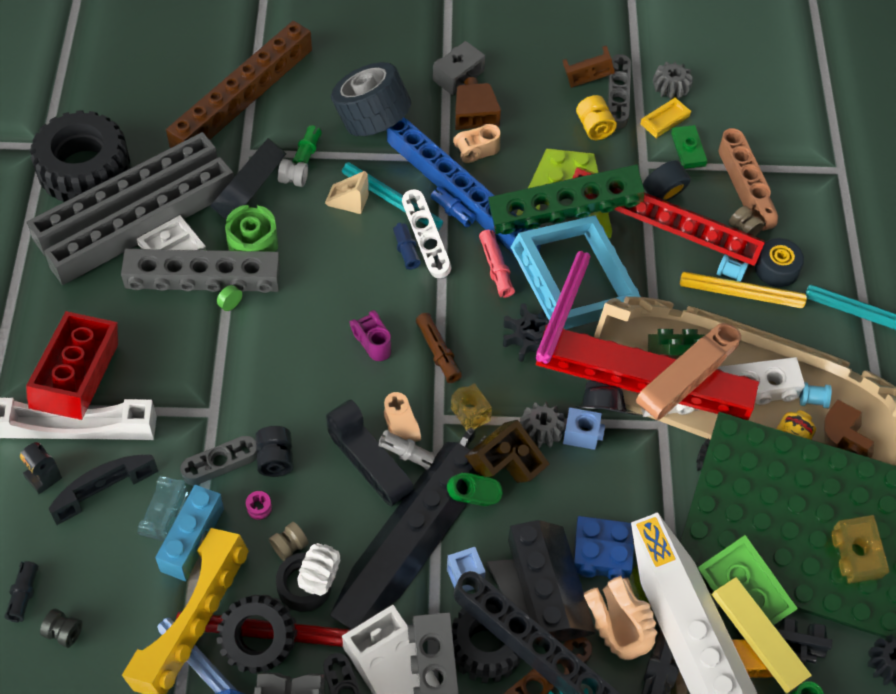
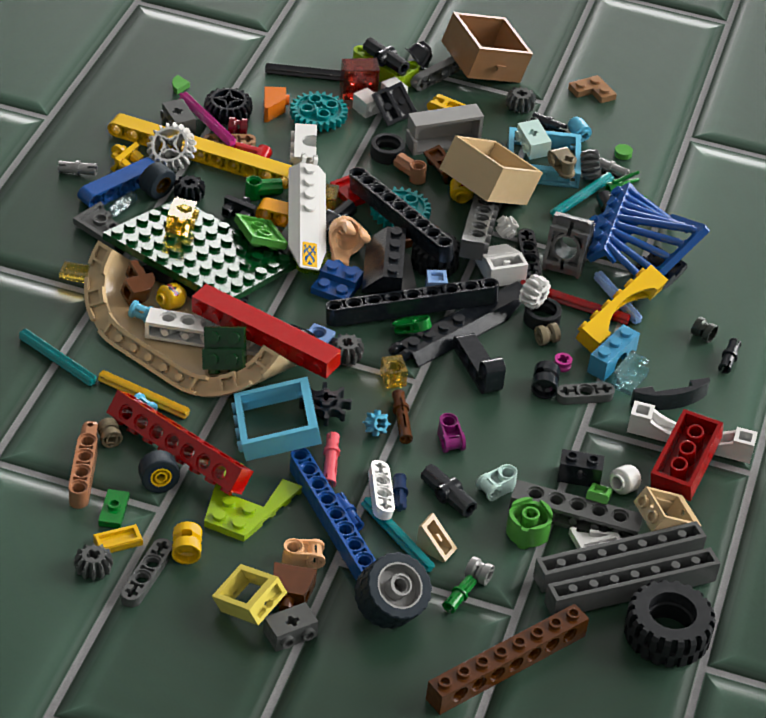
camera: 165 degrees left, 15 degrees down
black leg [20,442,62,494] -> none
black beam [210,138,287,220] -> none
bright green tile [217,285,242,311] -> none
black tyre [217,594,297,674] -> none
light grey pin [379,430,435,469] -> none
light nougat piece [384,392,421,442] -> none
dark brown brick [465,420,550,483] -> none
dark green brick [488,164,645,235] -> none
dark pink axle [536,251,590,364] -> none
reddish brown hinge [562,45,615,88] -> none
nougat piece [636,323,741,420] -> none
light yellow tile [711,577,812,694] -> none
black wheel [755,238,804,287] -> none
none -> light yellow window [212,564,287,625]
none -> black beam [326,278,499,327]
none -> medium azure gear [363,410,391,436]
none -> black piece [421,464,477,518]
none -> light aqua piece [476,464,517,501]
none -> black brick [557,449,605,487]
none -> bright green tile [585,483,613,504]
none -> white head [609,465,641,495]
none -> tan window [633,486,701,532]

